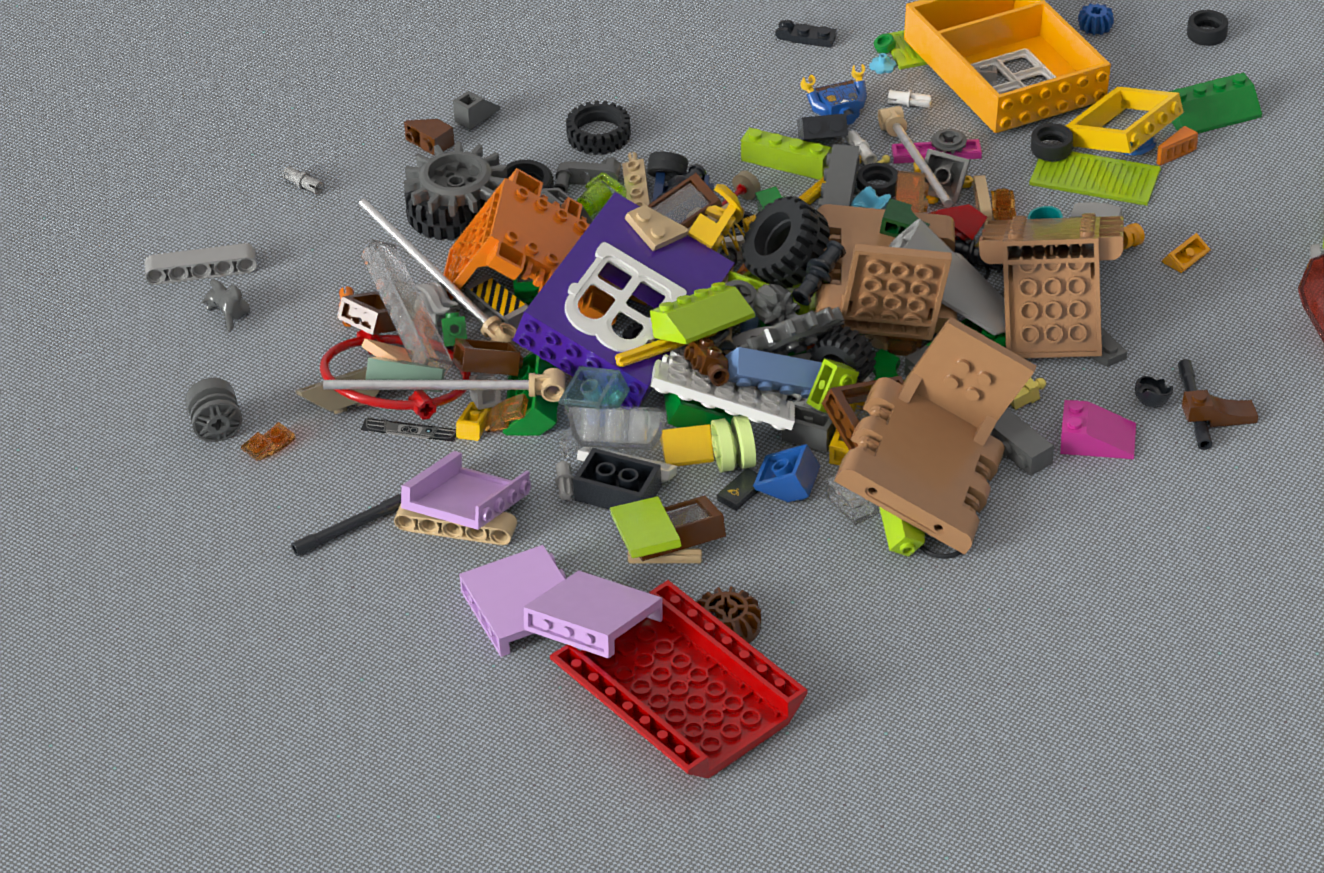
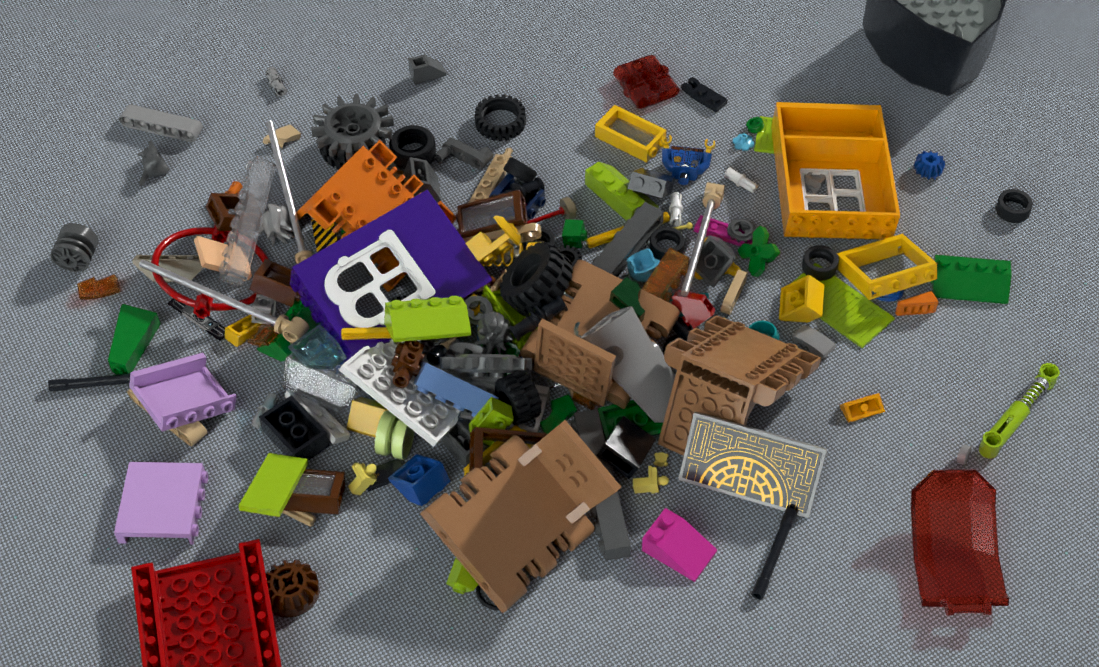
camera: 25 degrees right, 10 degrees up
sand green slope [365,357,445,393] -> none
reddish brown slope [404,119,455,156] -> none
green brick [441,312,467,347] -> none
lavender panel [523,570,662,658] -> none
clear neon green piece [577,173,627,216] -> none
tan wing [625,205,689,251] -> none
clear orange slope [990,188,1016,220] -> none
light orange wheel [1123,223,1145,250] -> none
black hair [1135,376,1173,408] -> none
reddish brown slope [1182,390,1258,427] -> none
none -> green slope [108,304,161,375]
none -> tan slope [263,125,301,148]
none -> light yellow piece [348,463,377,495]
none -> yellow window [595,105,667,163]
none -> clear red connector [613,55,680,109]
none -> piece [678,411,827,518]
none -> green plant [738,226,780,277]
none -> yellow slope [779,275,824,323]

